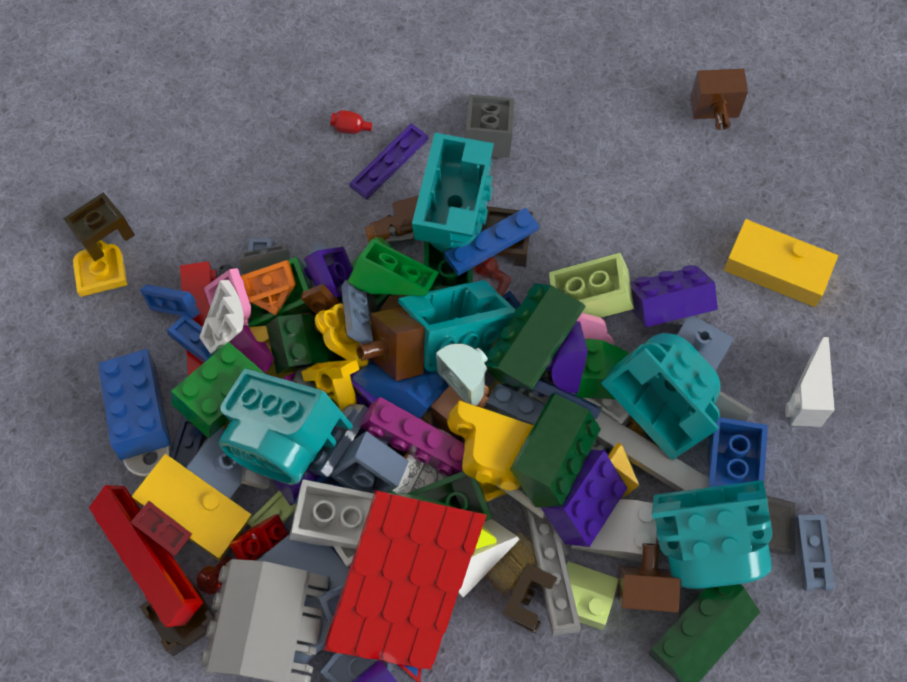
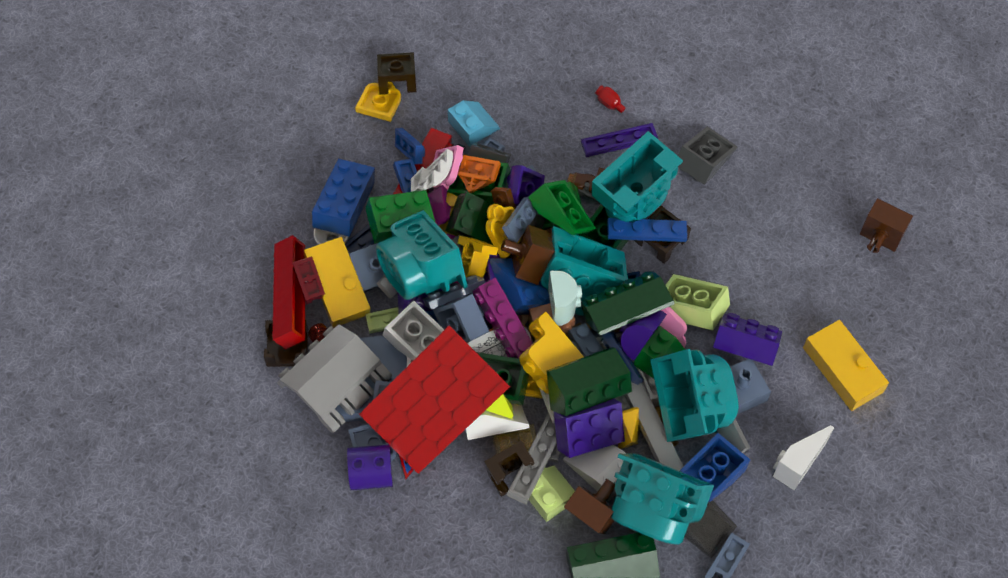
camera: 30 degrees right, 5 degrees down
red slope [229,514,289,560] -> none
clear red plate [473,257,511,296] -> none
none -> medium azure slope [448,100,500,147]

